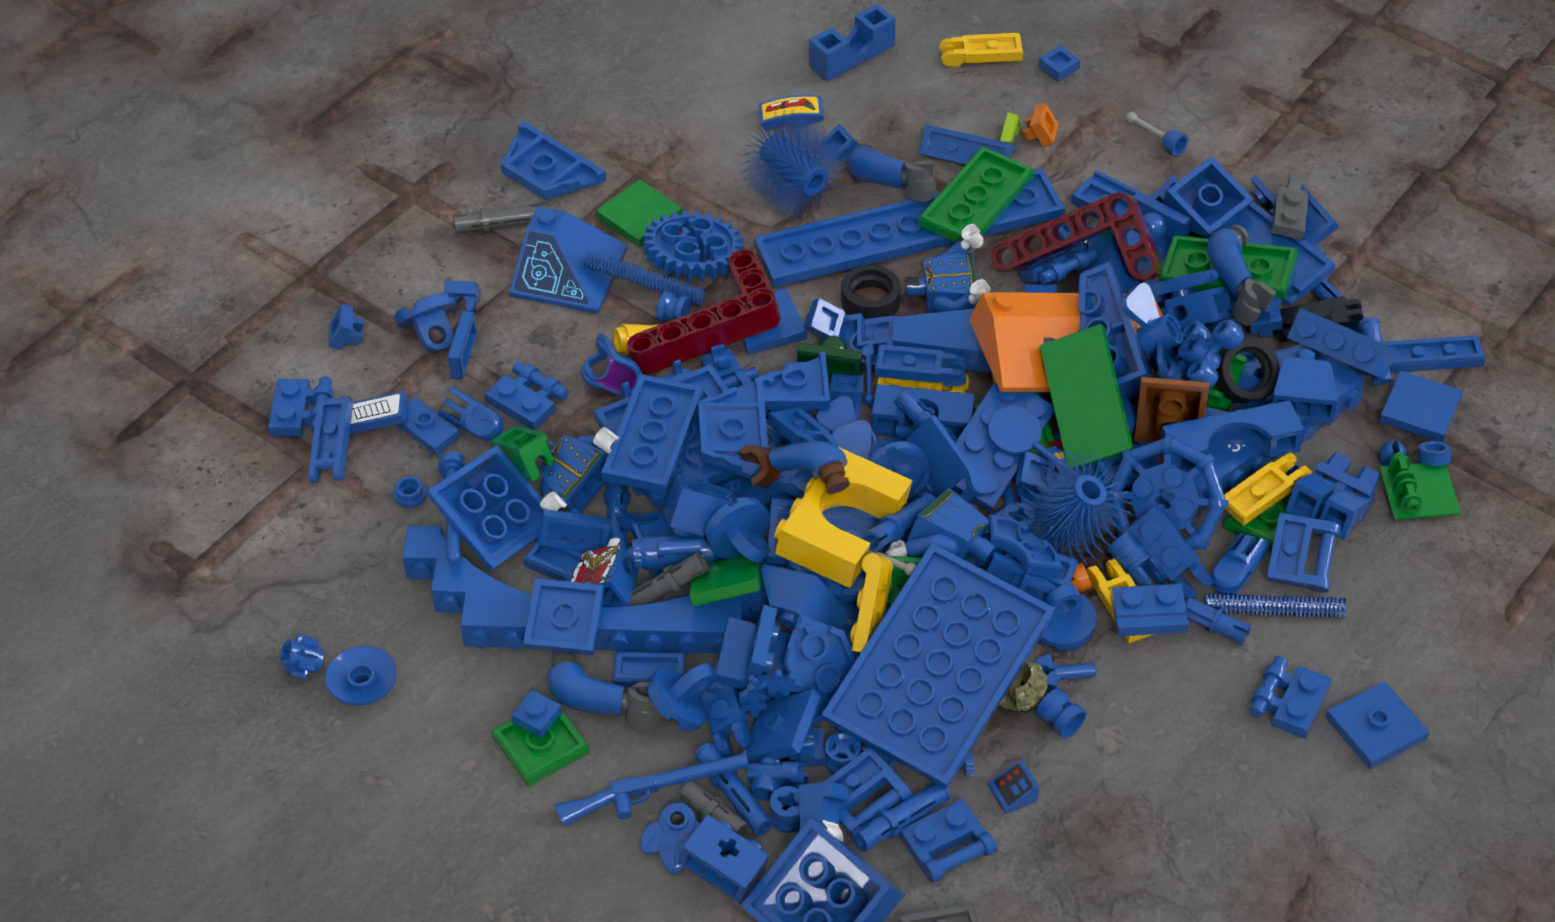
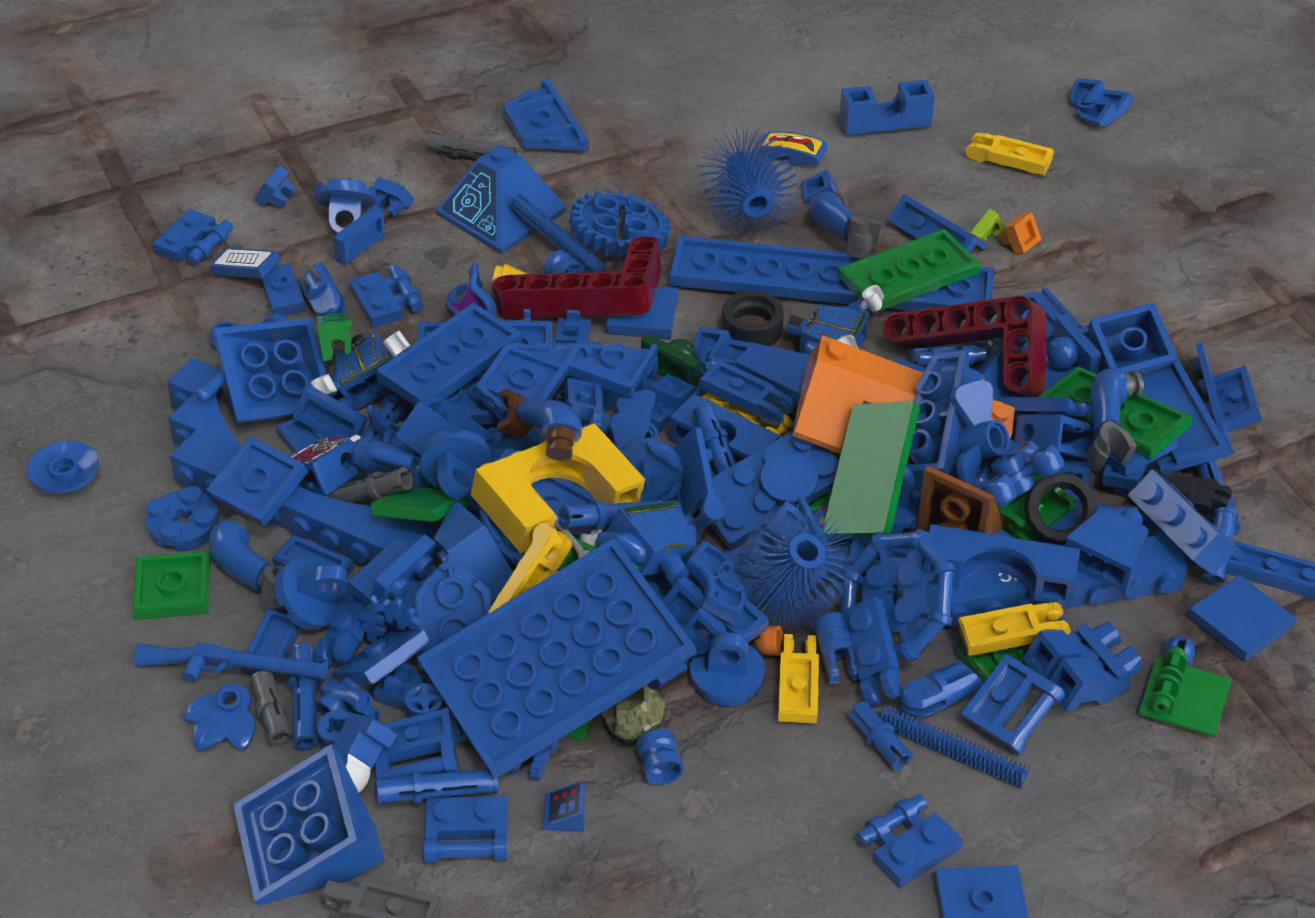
camera: 25 degrees right, 5 degrees down
blue gear [280,633,324,679] -> none
blue hinge [308,397,353,483] -> none
blue plate [511,690,562,738] -> none
green tile [596,179,683,247] -> none
blue brick [678,814,769,903] -> none
tile [804,298,845,339] -> none
blue bar [1032,654,1097,693] -> none
blue plate [1039,45,1080,81] -> none
blue plate [1111,584,1189,636] -> none
blue hinge [1126,112,1189,156] -> none
dark grey hinge [1271,172,1308,240] -> none
blue tile [1417,441,1452,466] -> none
none -> blue plate [146,486,220,551]
none -> blue tile [241,609,302,680]

